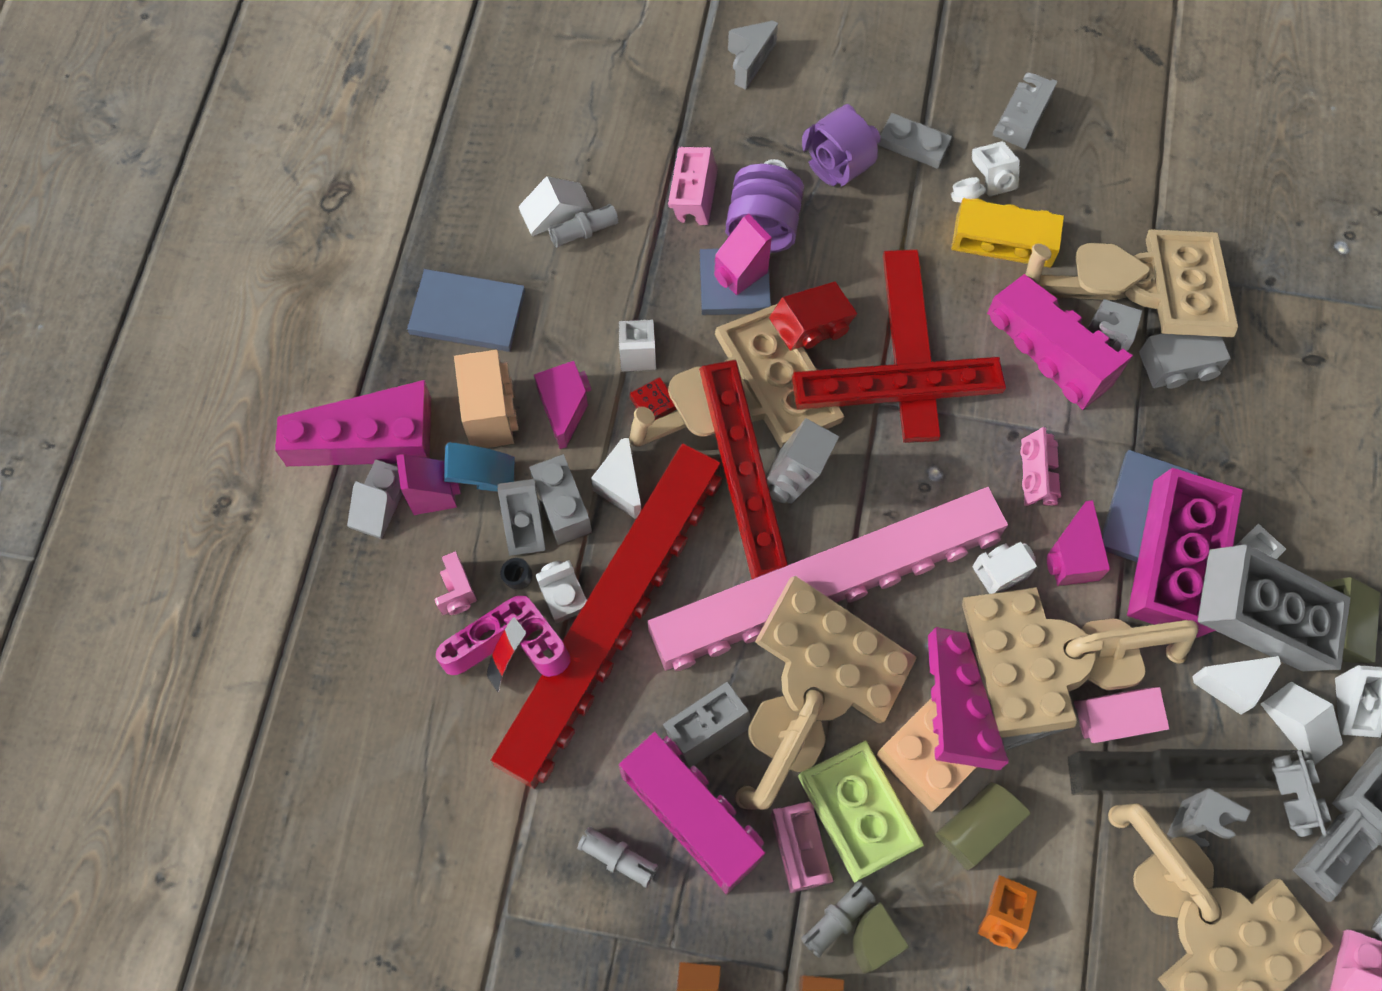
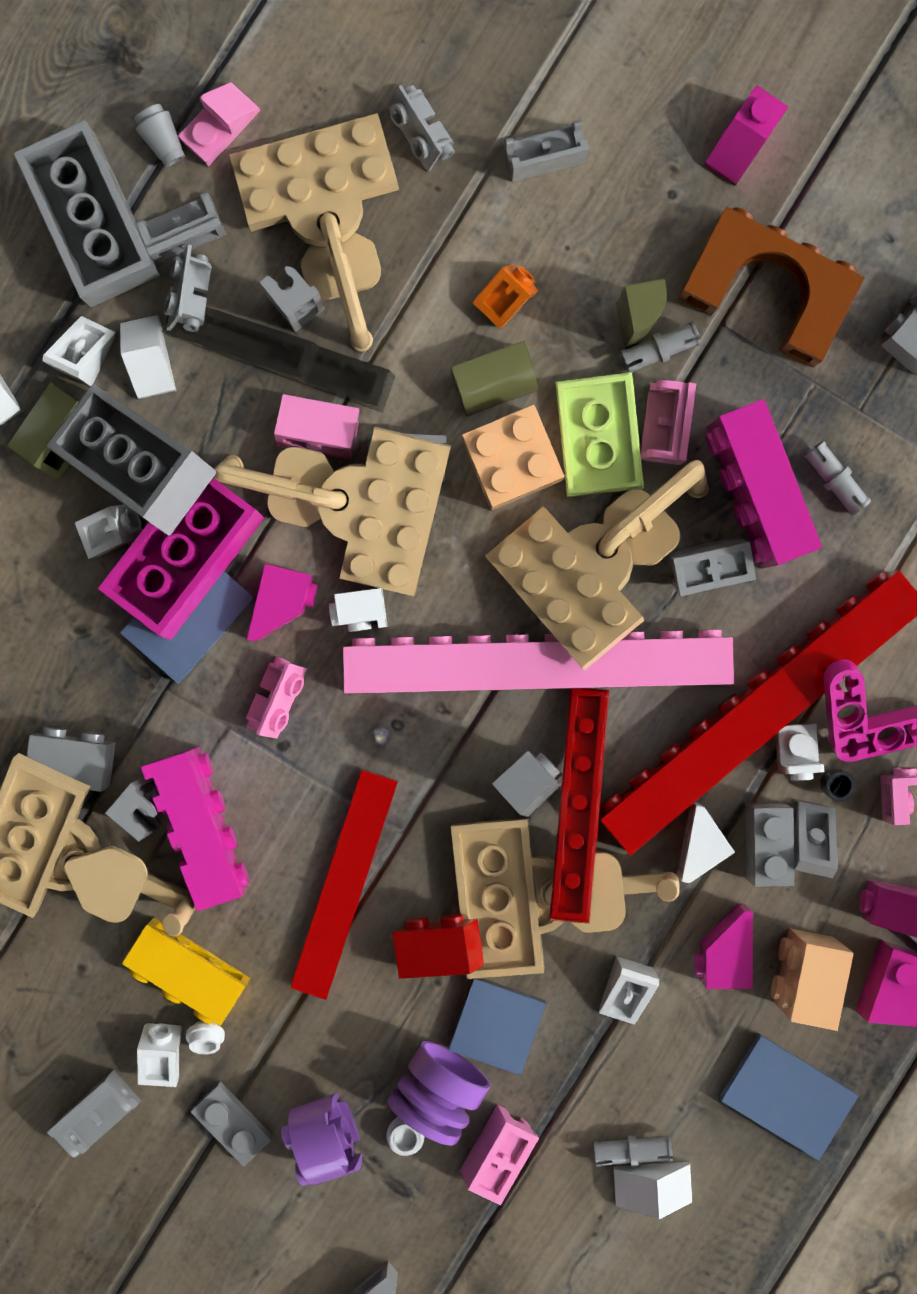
camera: 155 degrees left, 20 degrees up
dark azure slope [444,442,515,492] -> none
sticker [487,617,526,692] -> none
red tile [630,377,677,420] -> none
dark pink slope [714,214,772,296] -> none
red tile [792,357,1006,410] -> none
dark pink wing [928,627,1009,770] -> none
white slope [1192,656,1281,715] -> none

